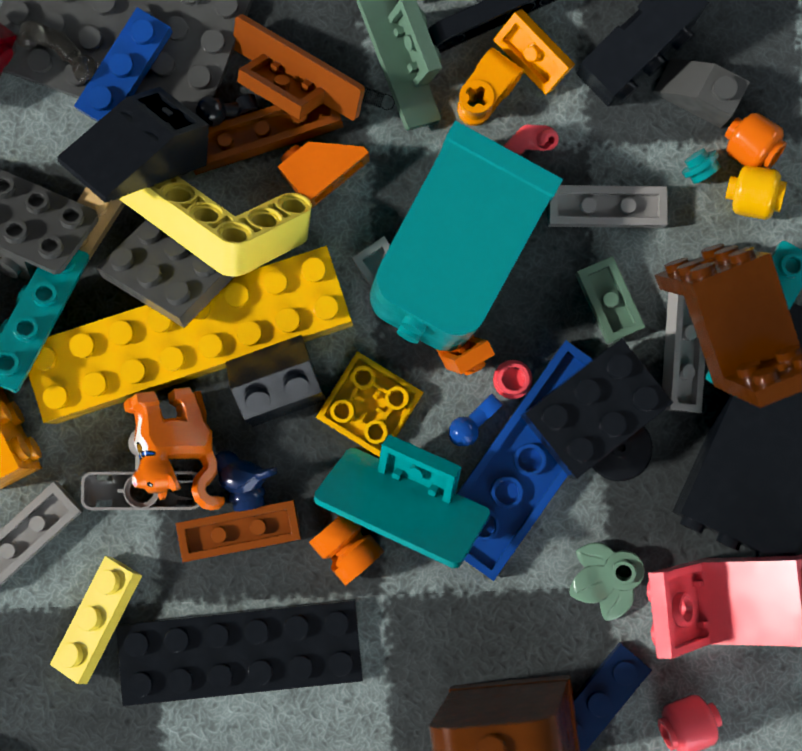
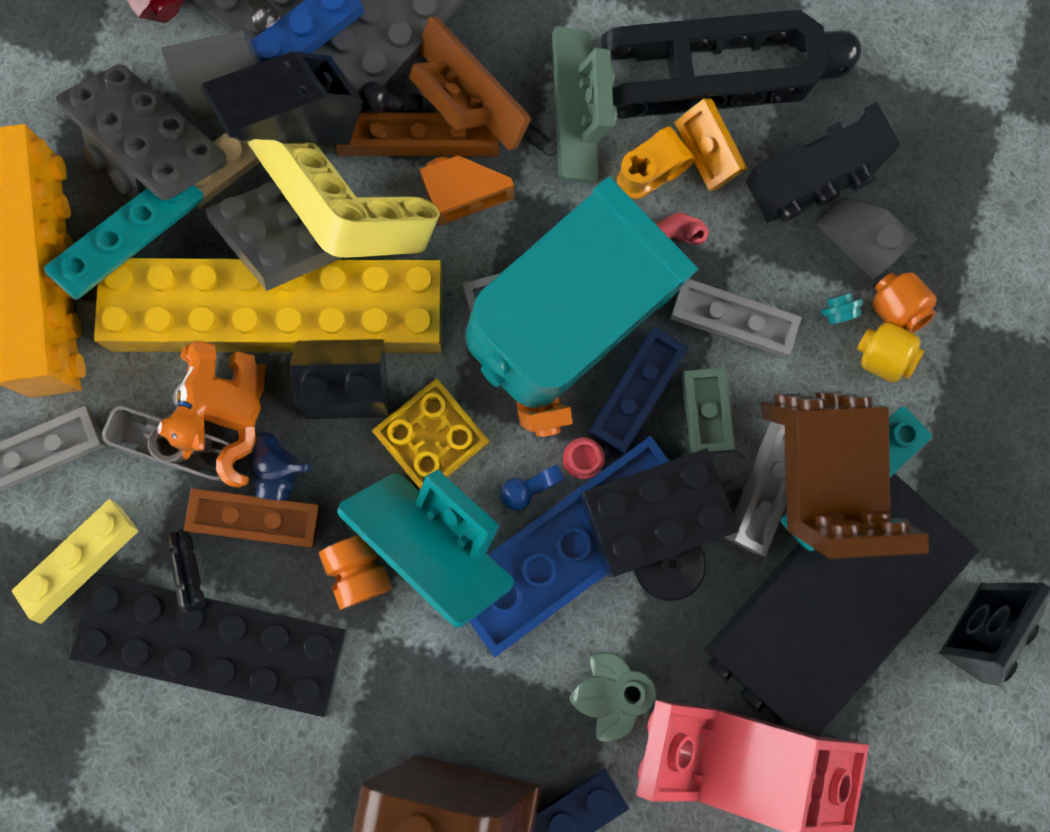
camera: 15 degrees right, 5 degrees down
none -> dark grey slope [162,30,259,120]
none -> black axle [166,529,205,613]
none -> dark blue plate [588,326,689,455]

